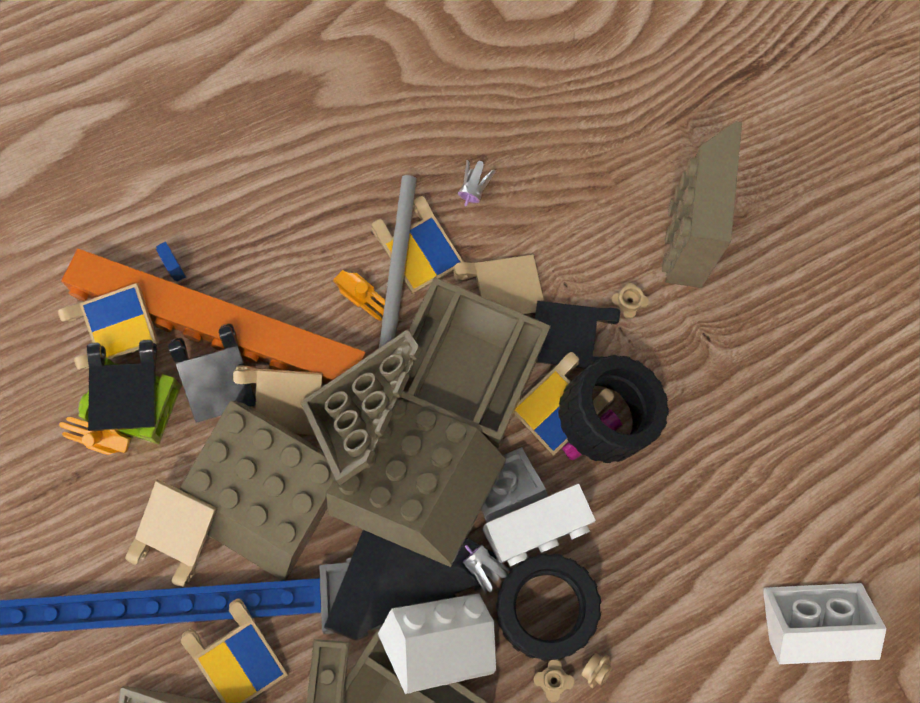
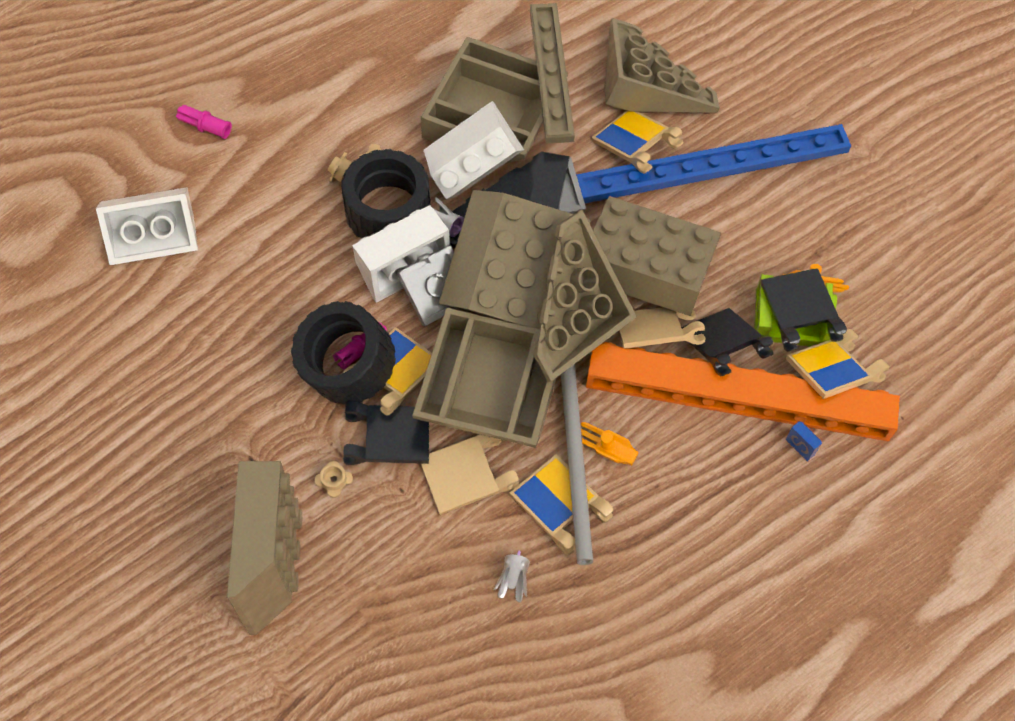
camera: 170 degrees right, 10 degrees down
tan flag [125,480,217,588] -> none

